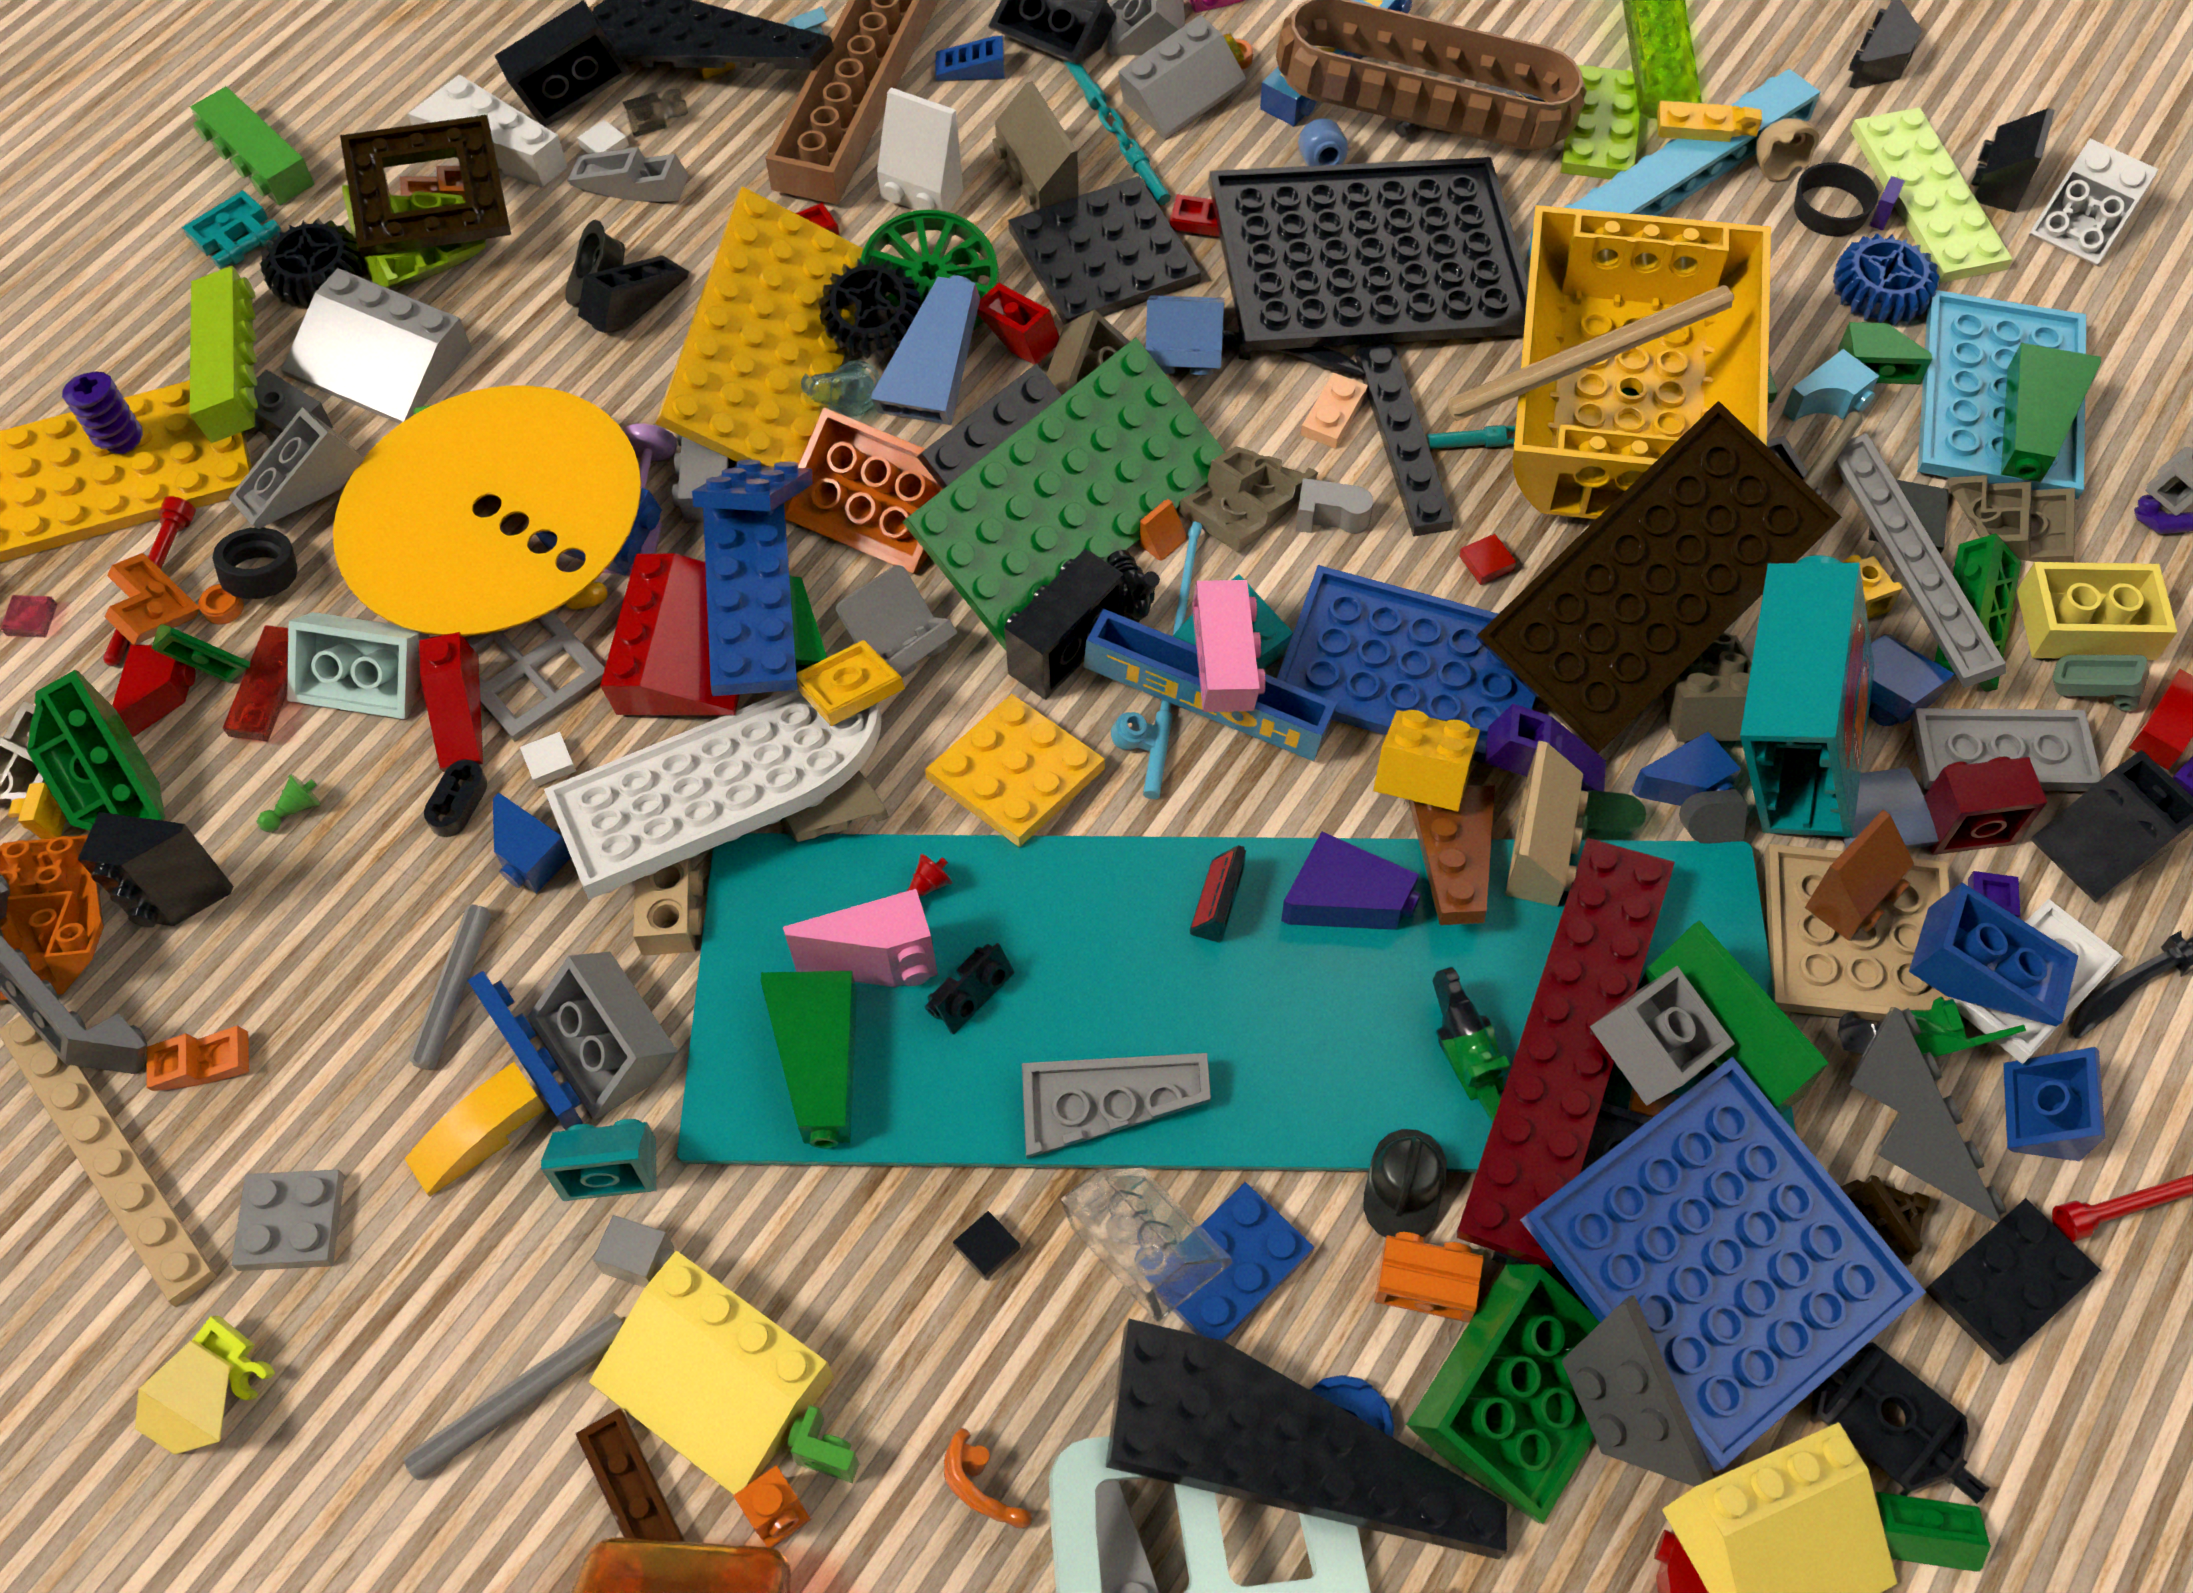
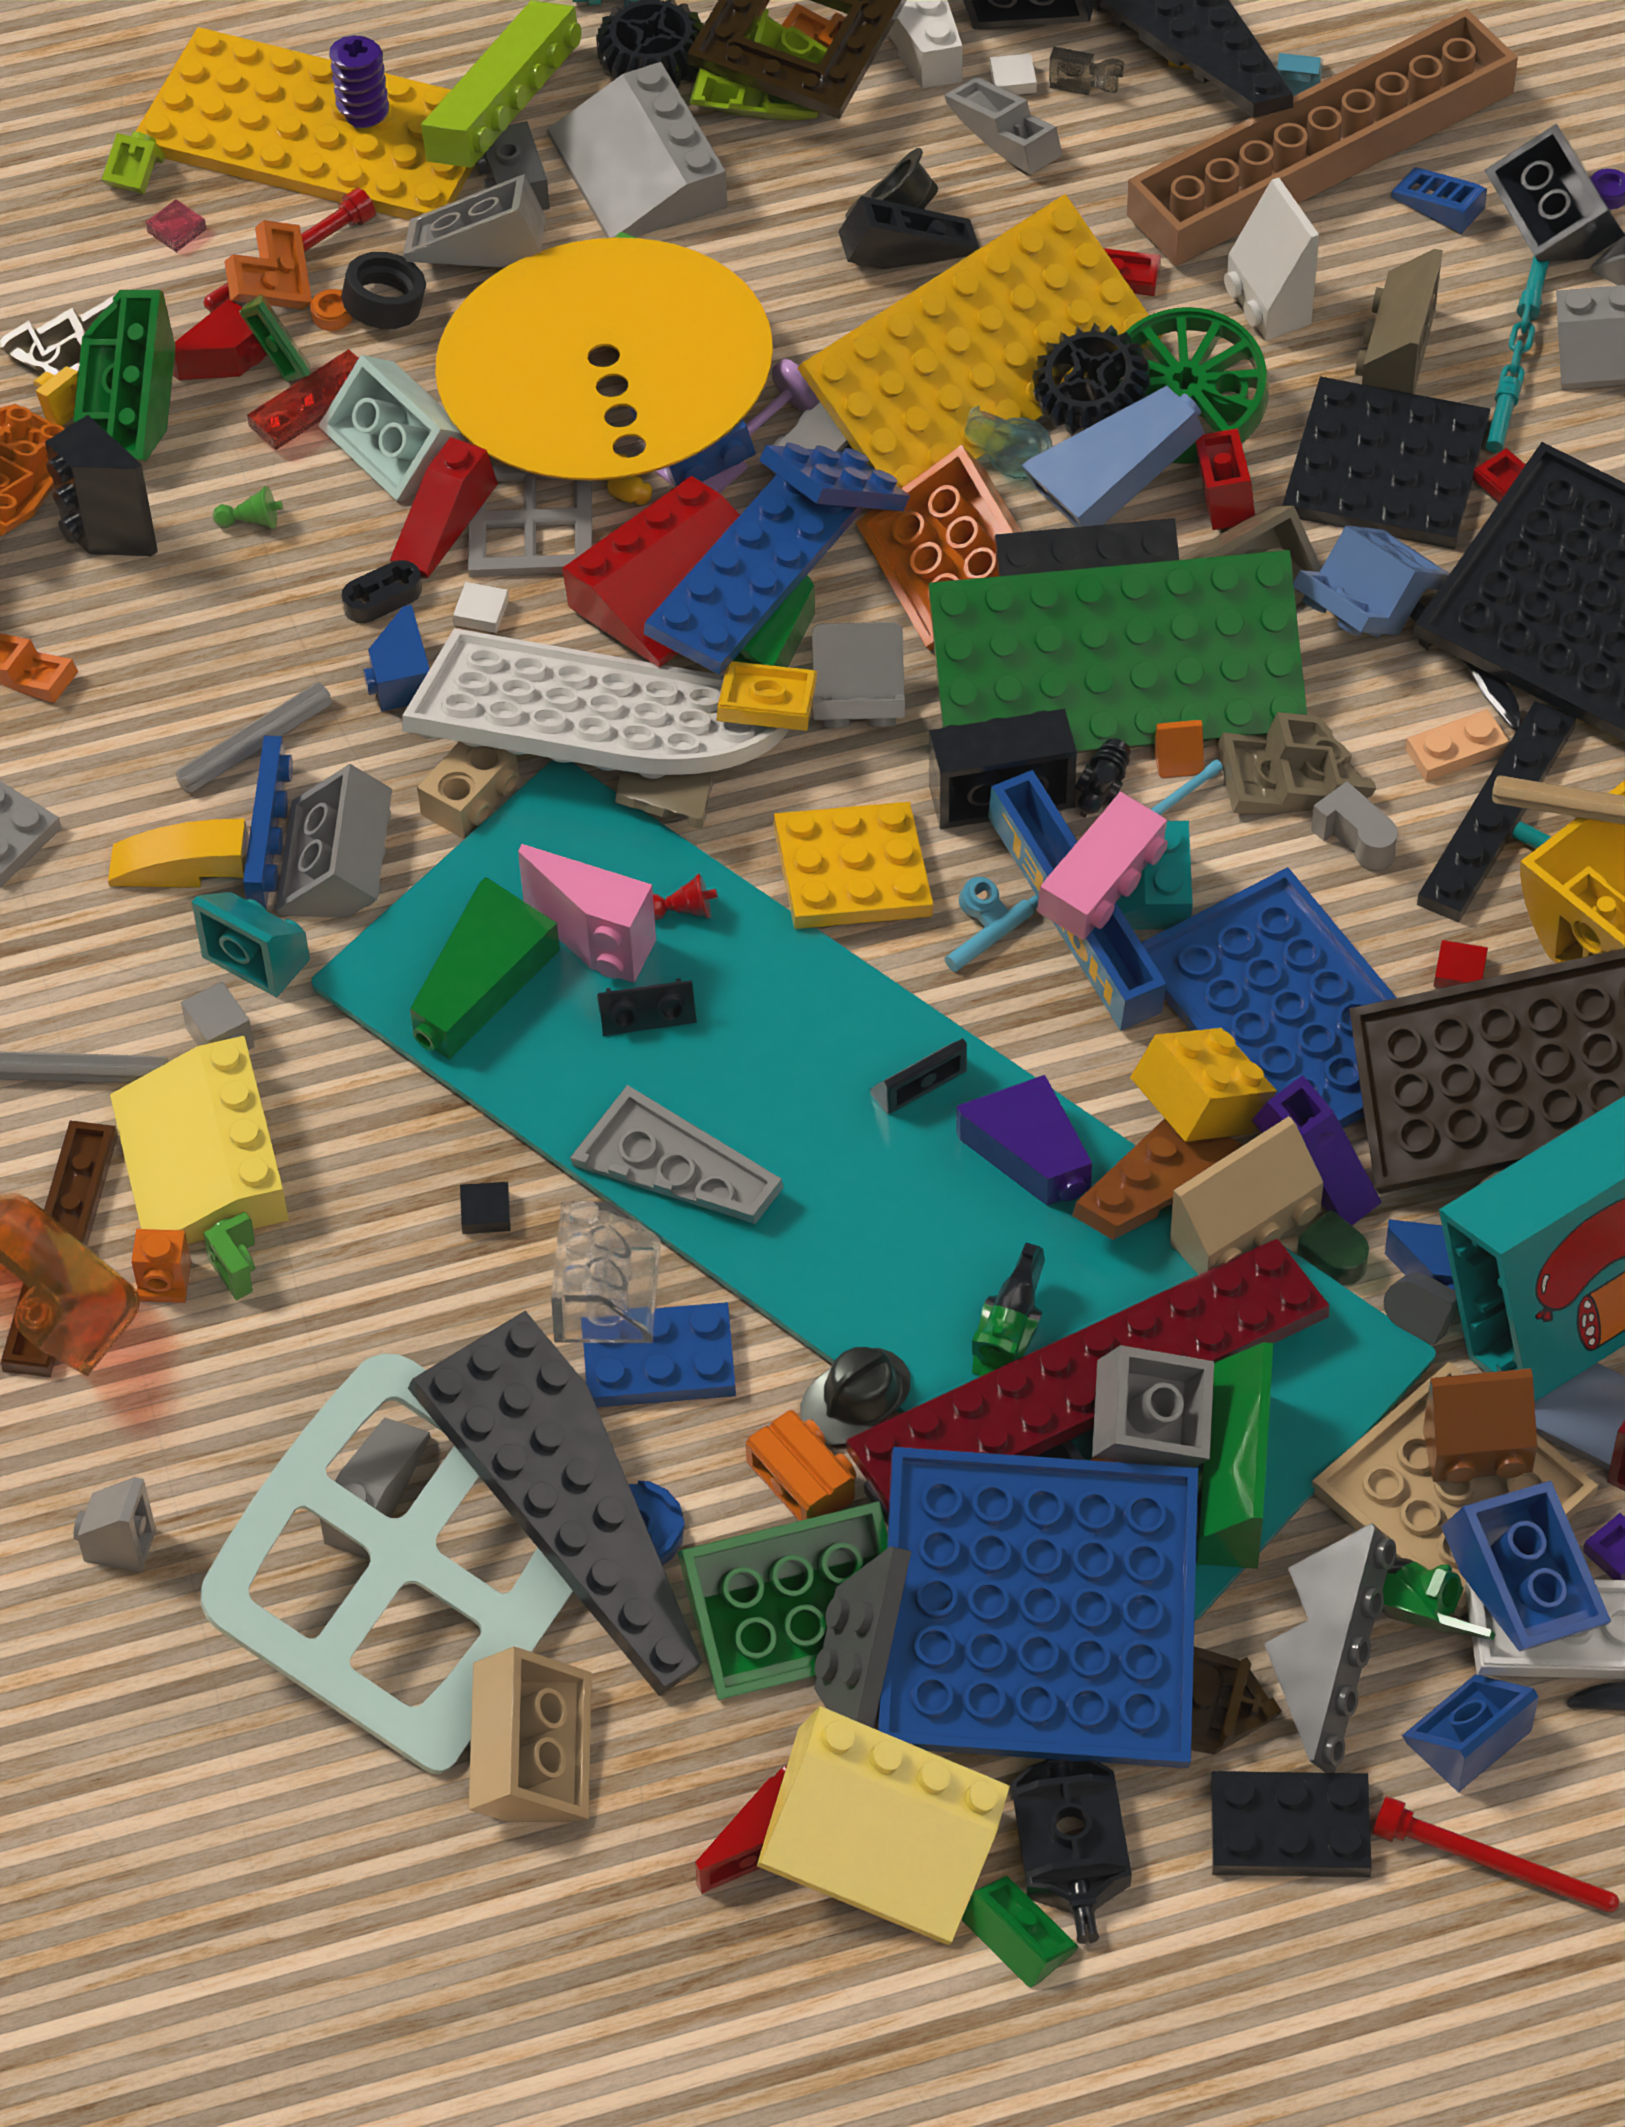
camera: 40 degrees right, 5 degrees down
orange piece [944,1428,1032,1529] -> none

